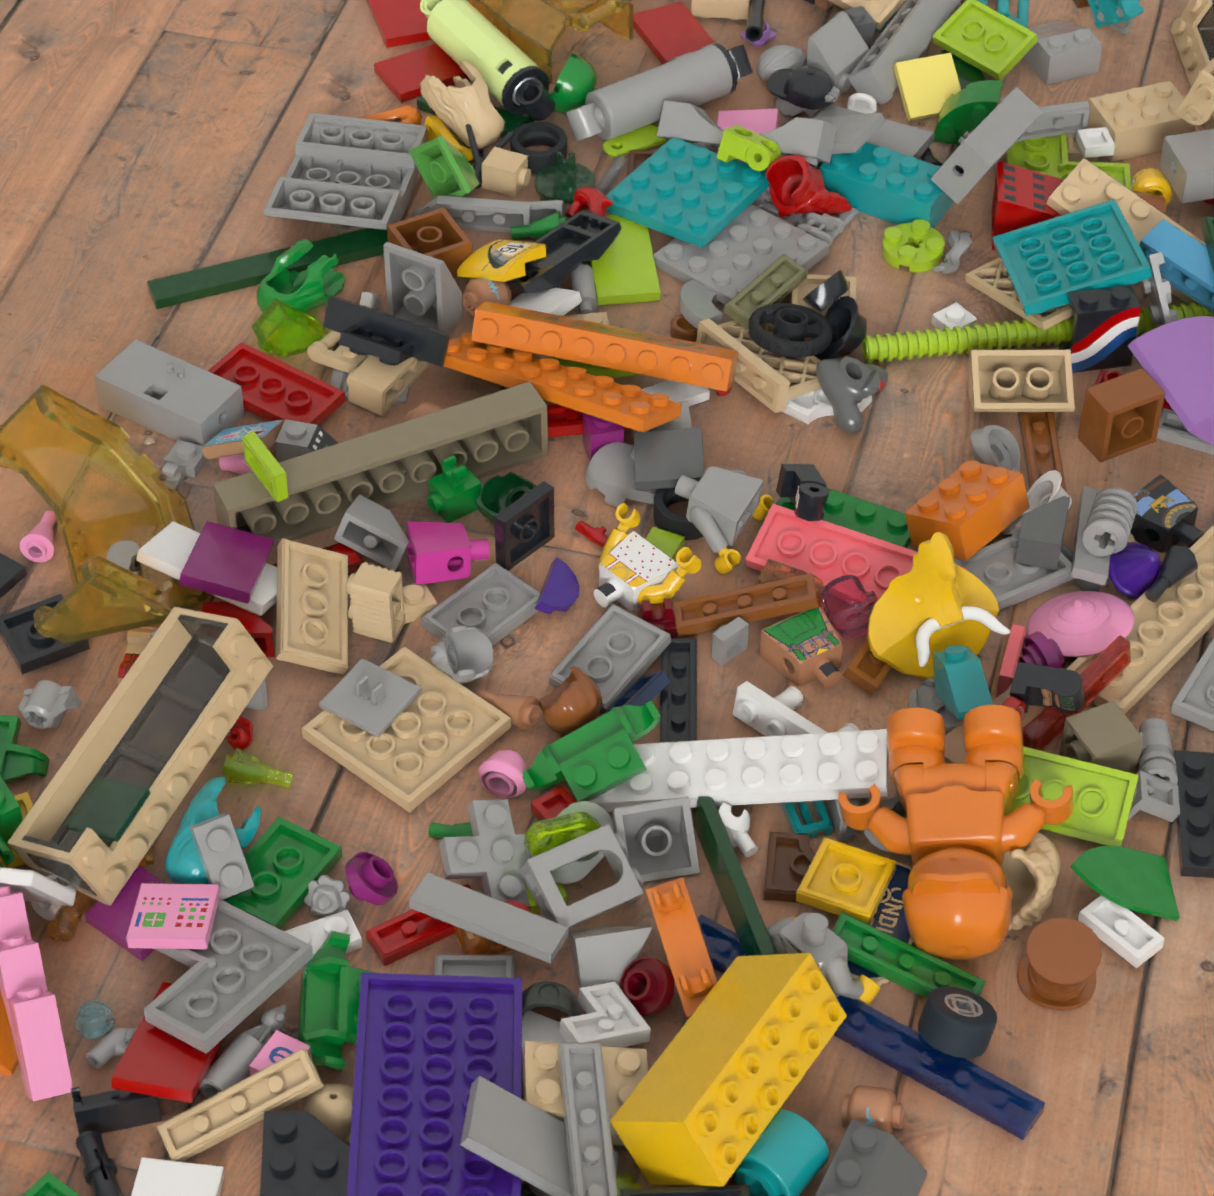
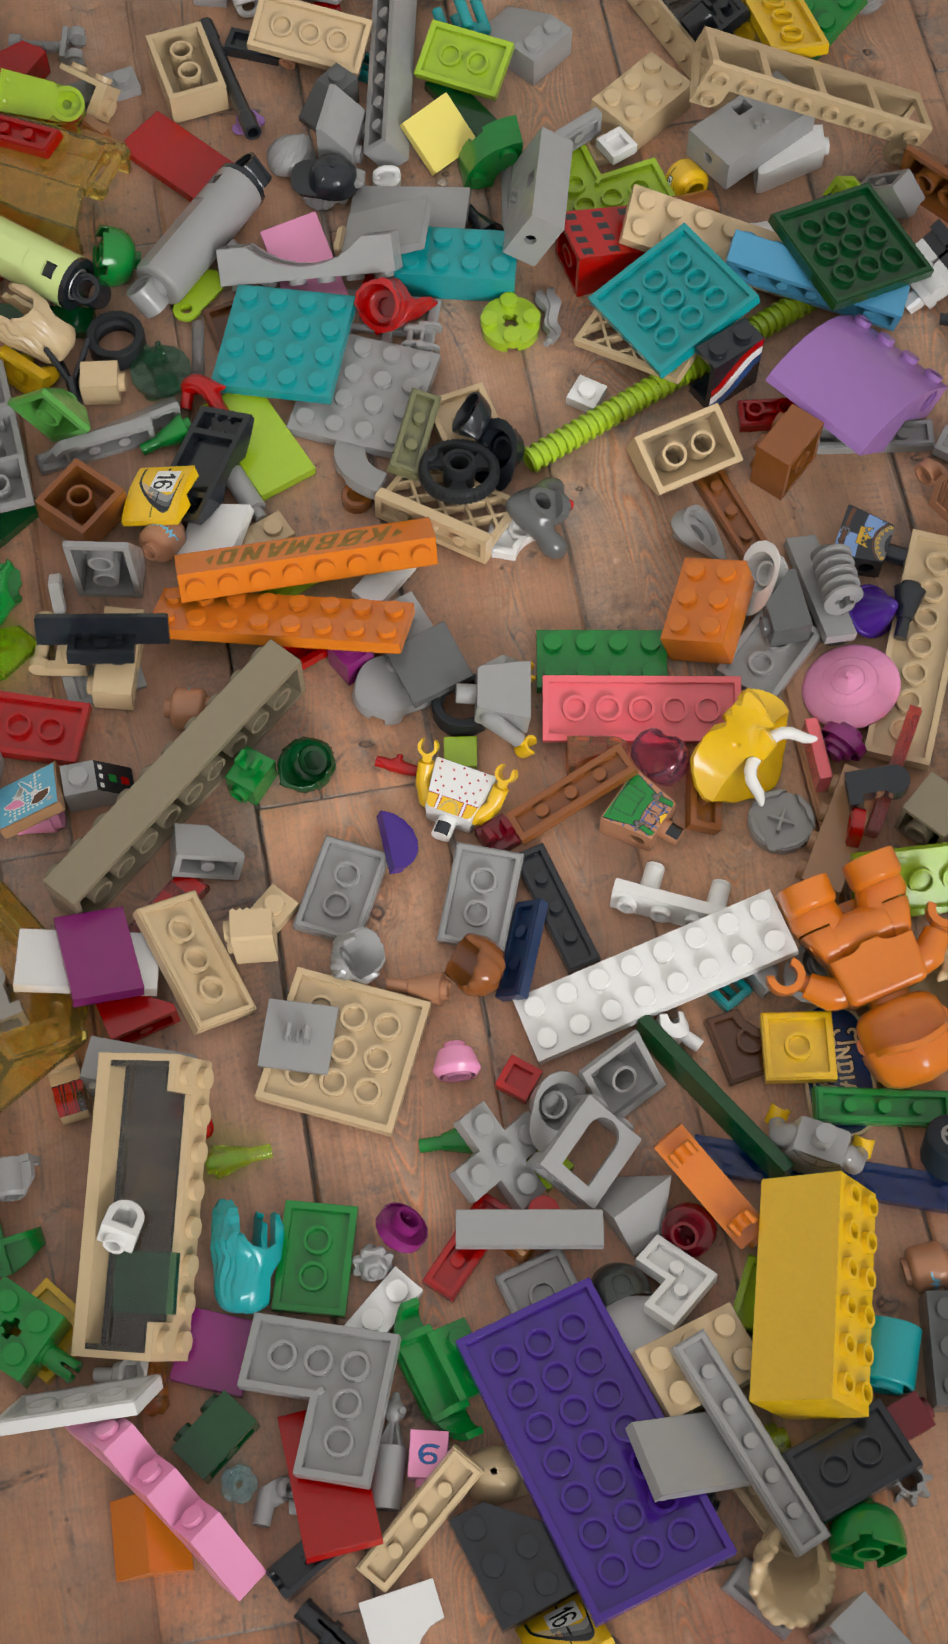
camera: 25 degrees left, 20 degrees up
bright pink tile [126,883,221,949] -> none
light grey plate [189,813,255,900] -> none
lime tile [242,431,289,502] -> none
dark pink torso [406,521,489,585] -> none
black plate [494,481,555,571] -> none
green plate [522,700,660,802] -> none
clear neon green plate [524,812,600,857] -> none
light grey plate [712,617,749,666] -> none
lime leg [716,125,781,171] -> none
black leg [776,464,829,521] -> none
teal slope [933,645,993,720] -> none
light grey wing [1140,252,1178,327] -> none
none -> white plate [97,1200,145,1254]
none -> dark green brick [171,1390,261,1484]

